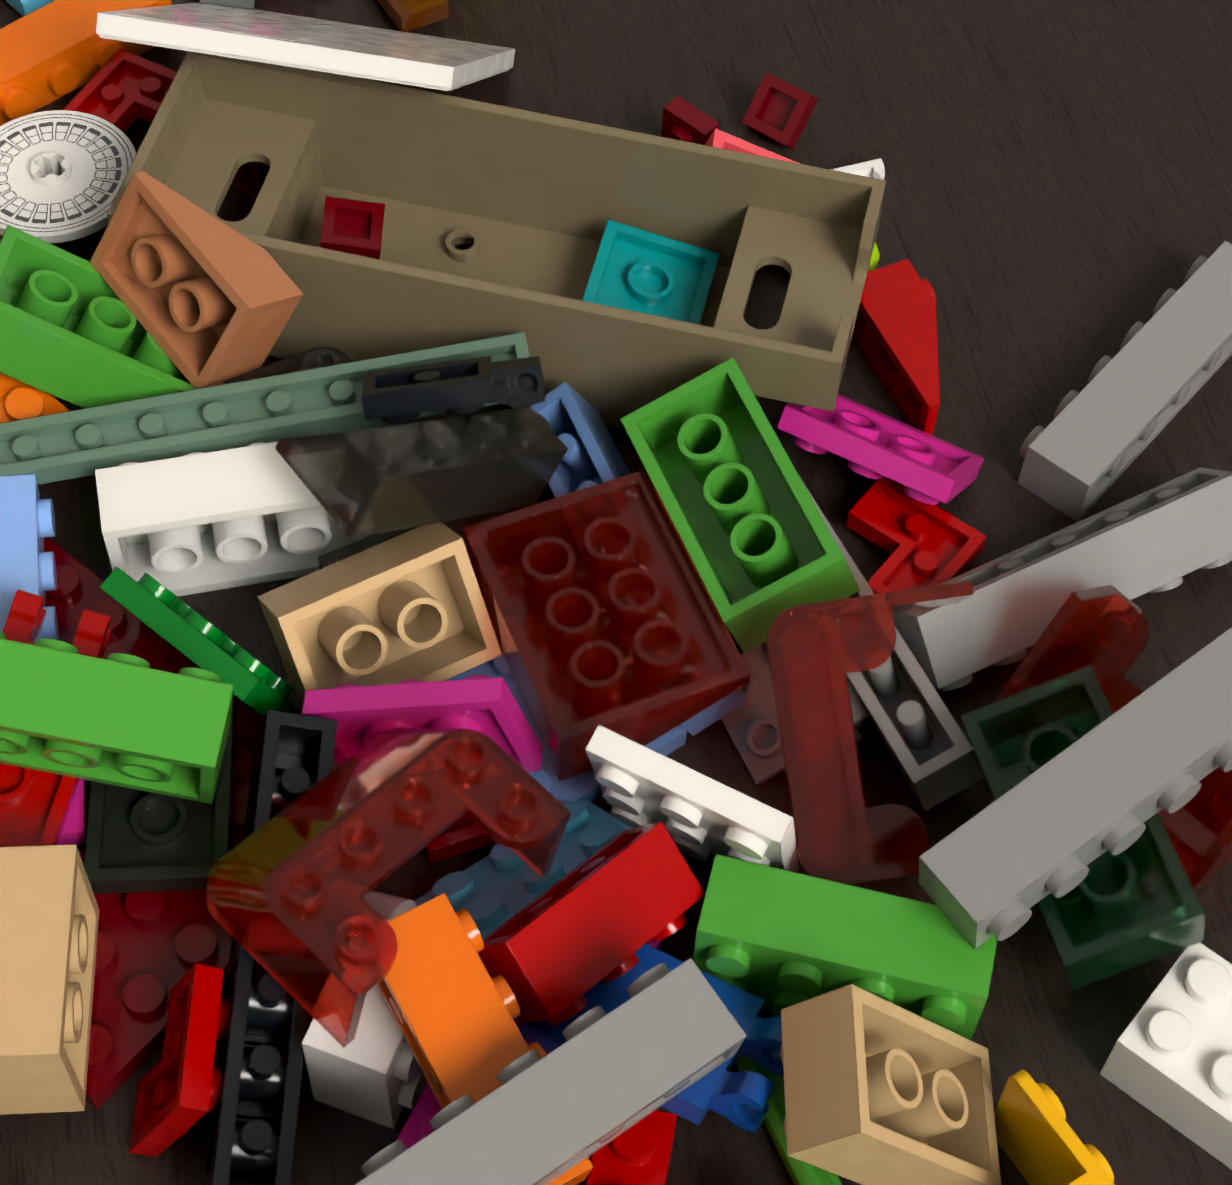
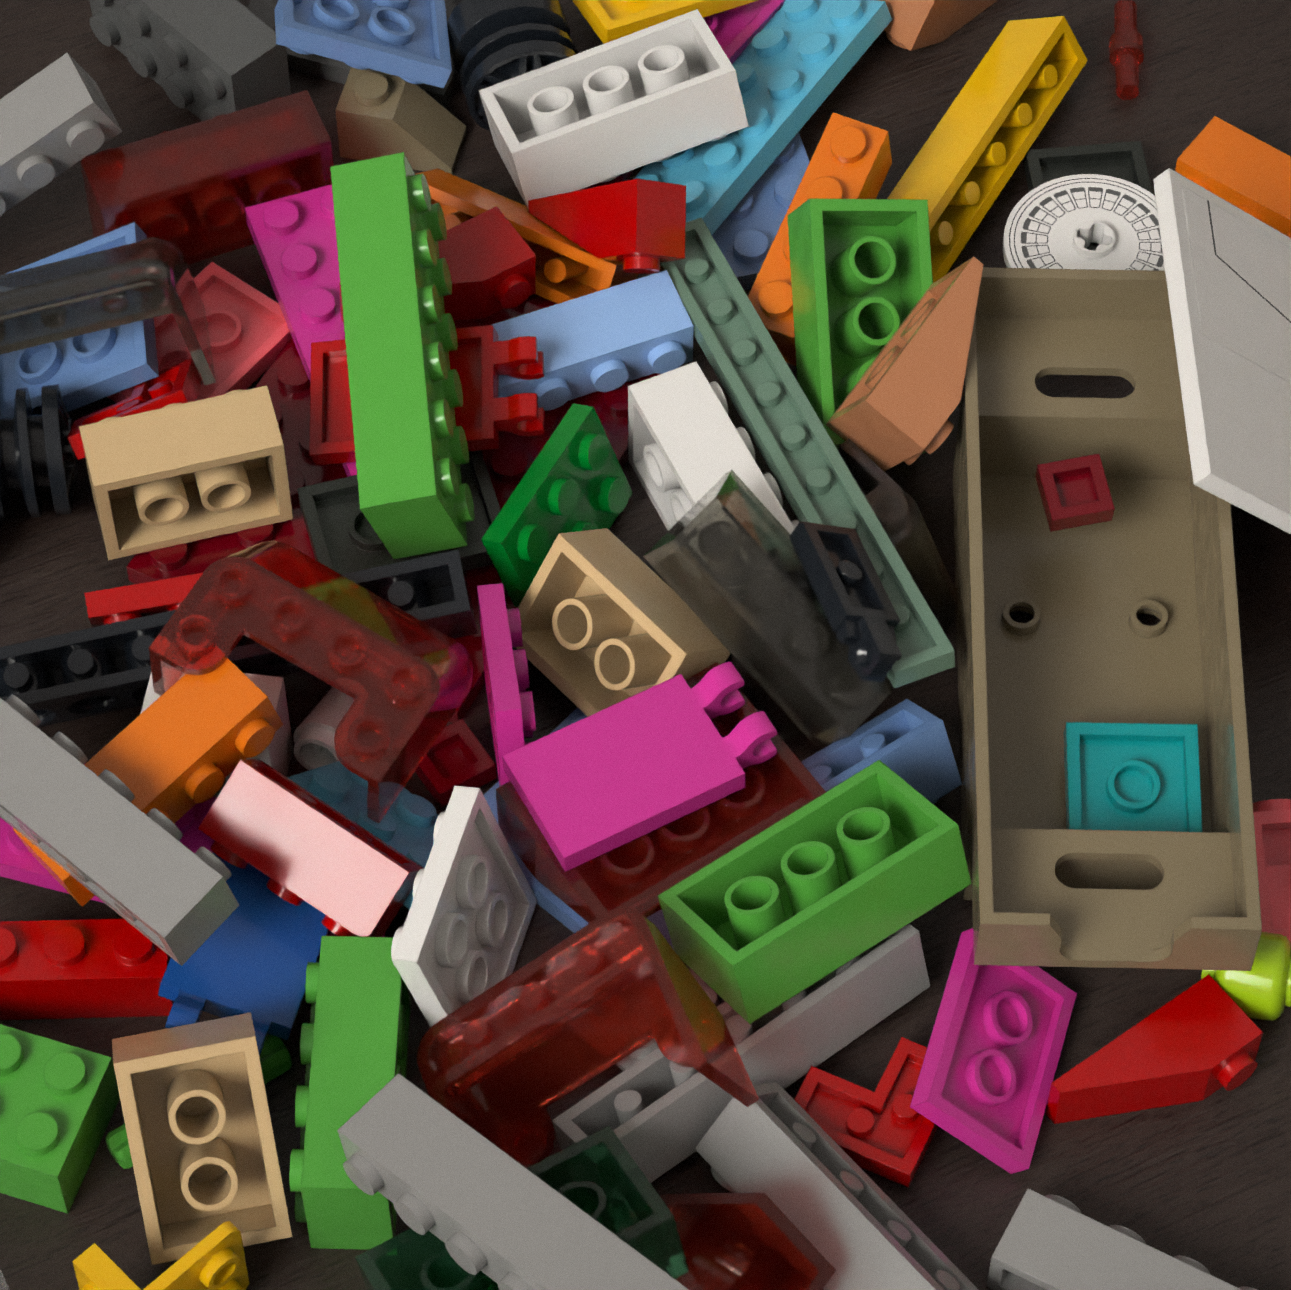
camera: 80 degrees right, 0 degrees up
none -> dark pink tile [502,662,777,872]

